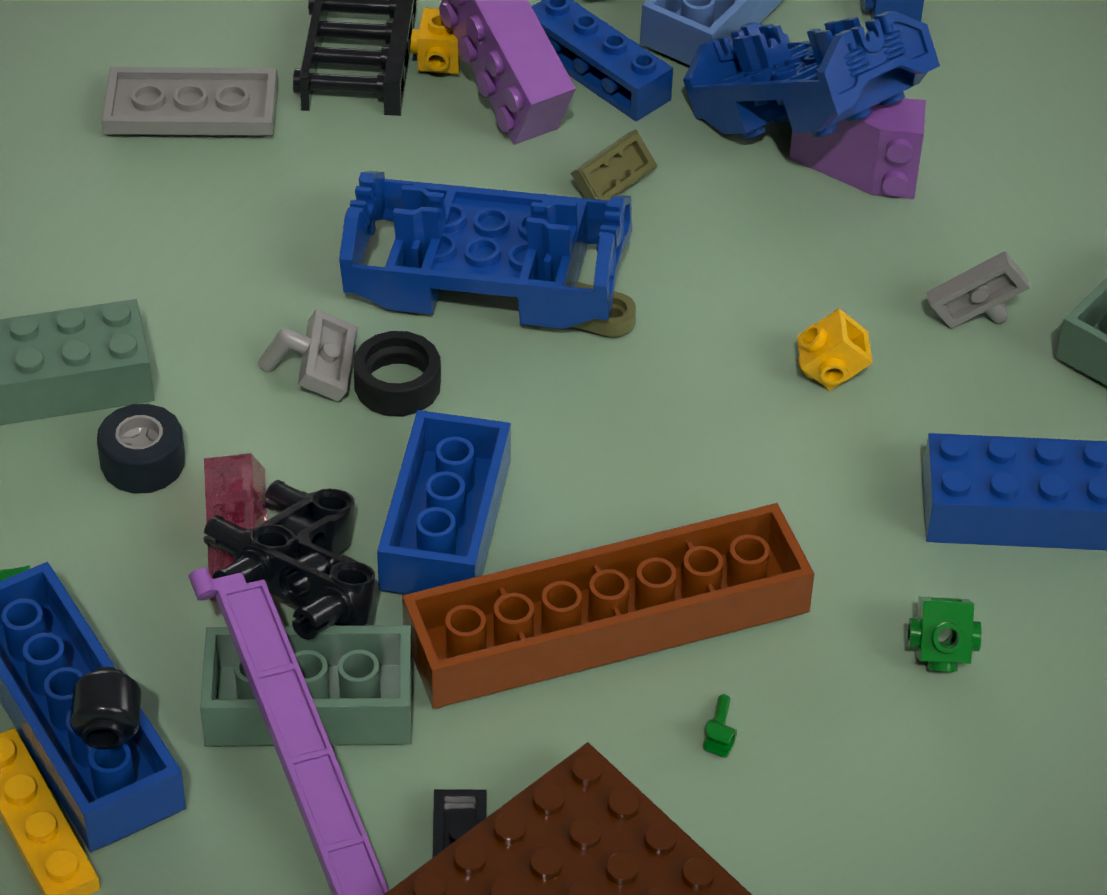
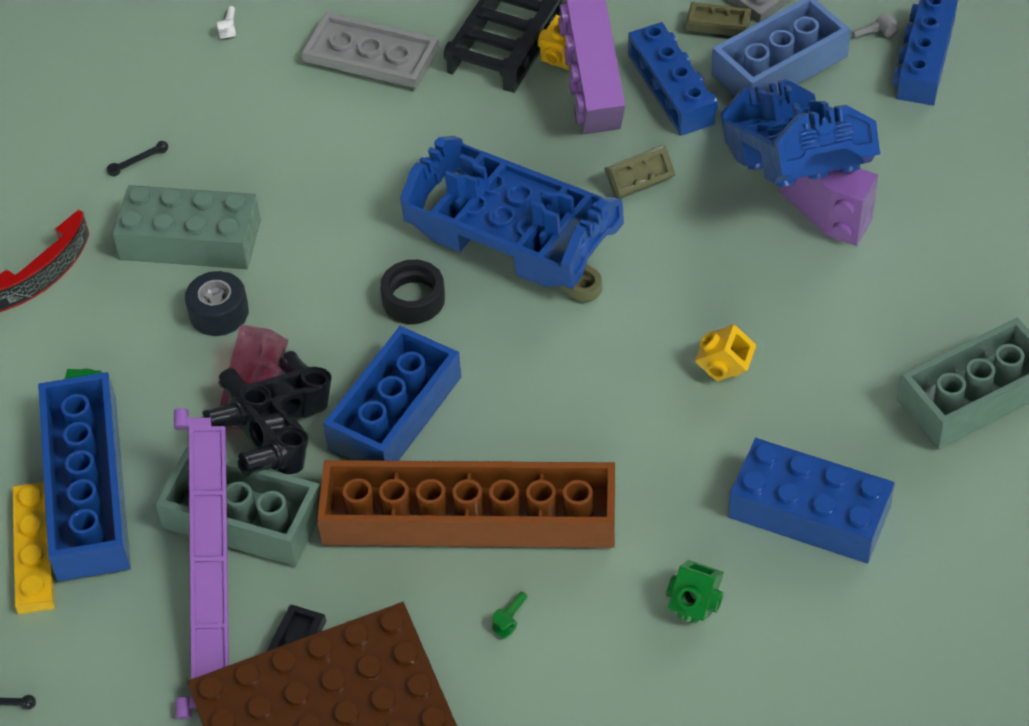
camera: 25 degrees right, 5 degrees up
black head [70,667,142,750] -> none
light grey plate [258,309,357,402] -> none
light grey plate [927,251,1030,329] -> none

